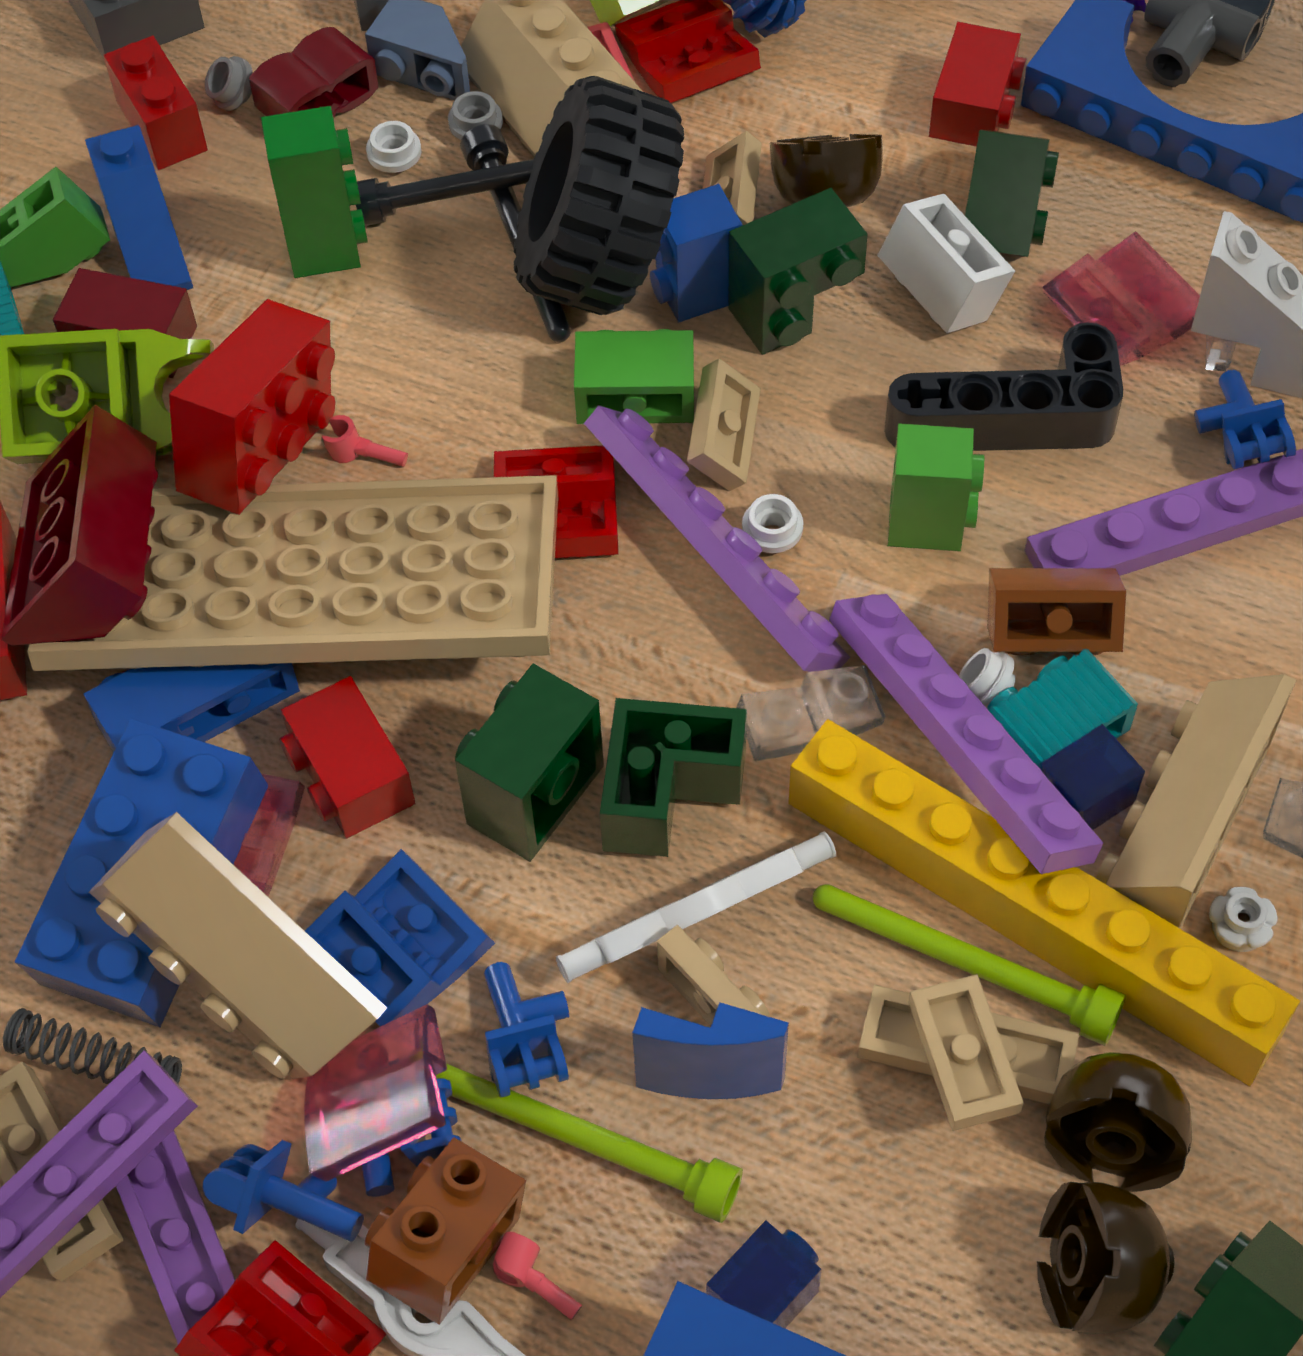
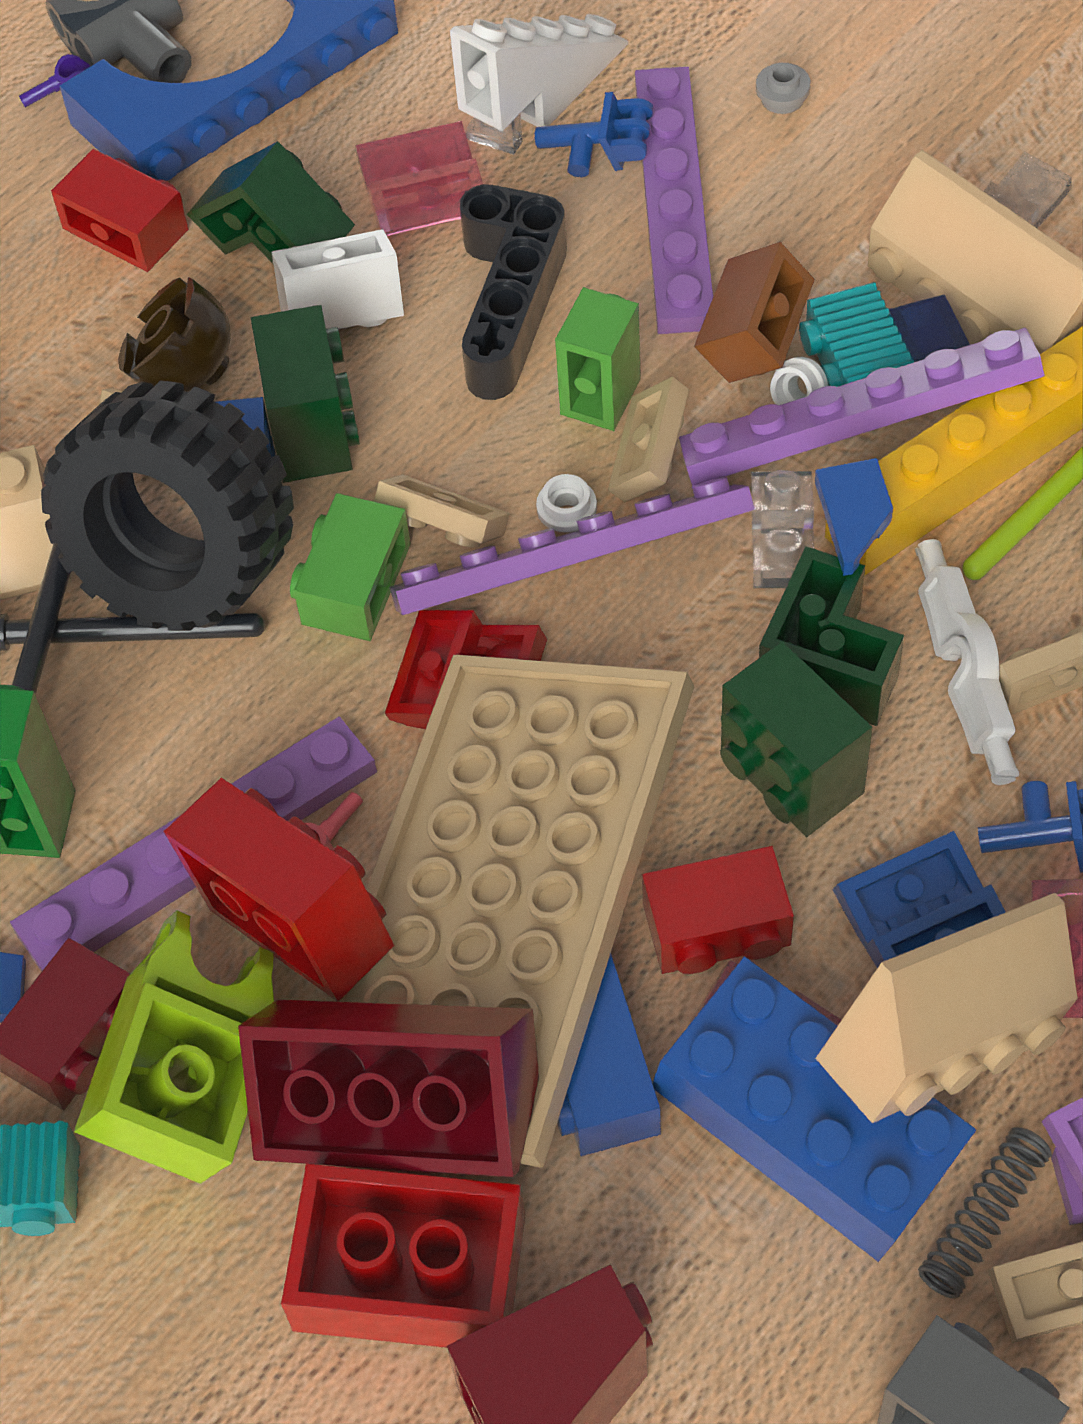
camera: 70 degrees left, 0 degrees up
none -> medium lavender plate [10,716,377,972]
none -> tan plate [608,376,689,502]
none -> blue tile [815,458,893,576]

